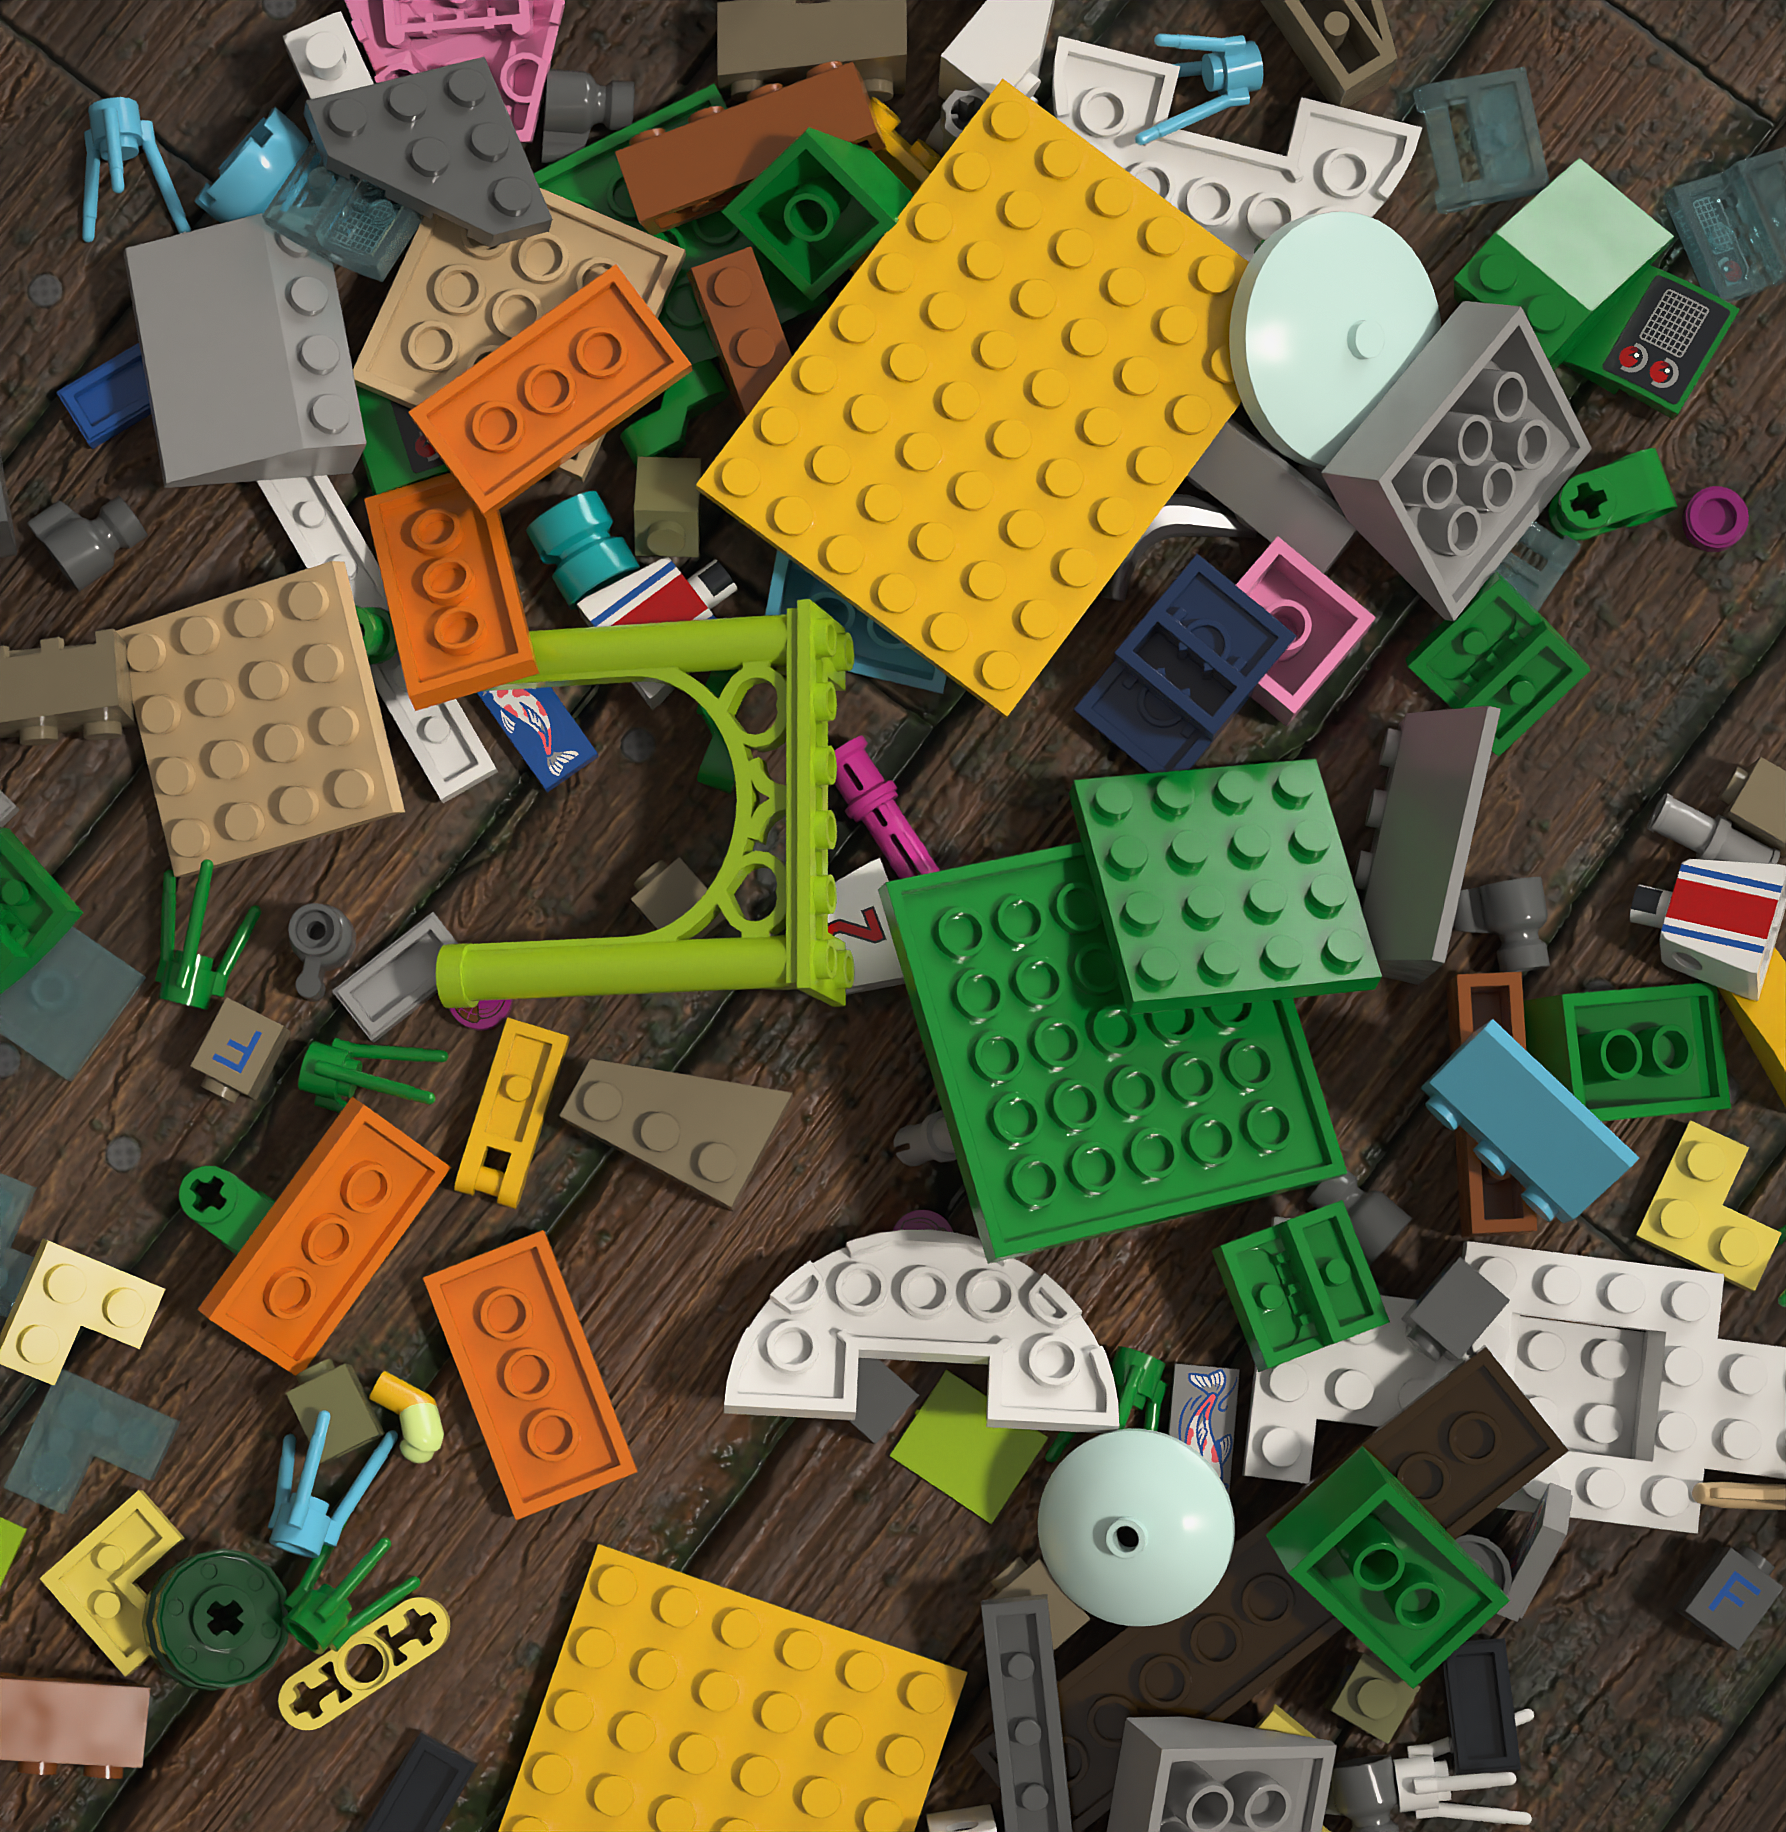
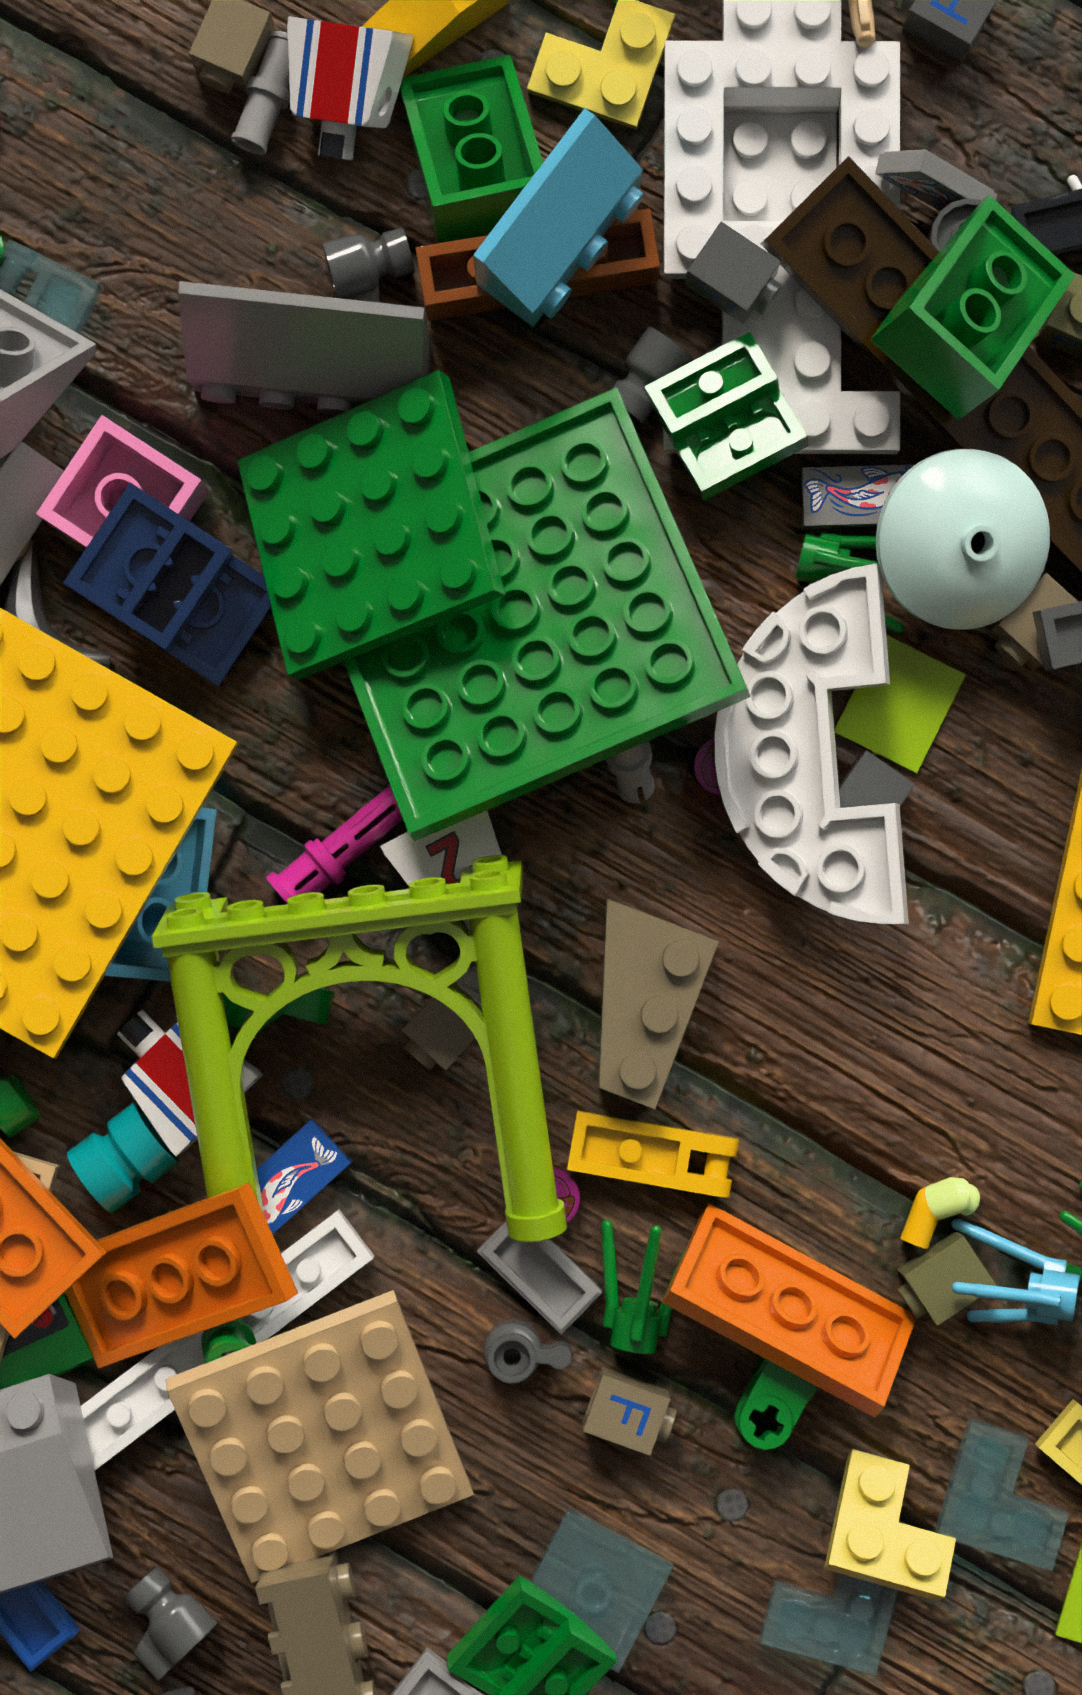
camera: 85 degrees left, 5 degrees up
green plant [155,859,261,1010] -> none
orange plate [423,1230,638,1520] -> none
olive brick [634,457,702,557] -> none
green slope [1405,571,1591,757] -> none

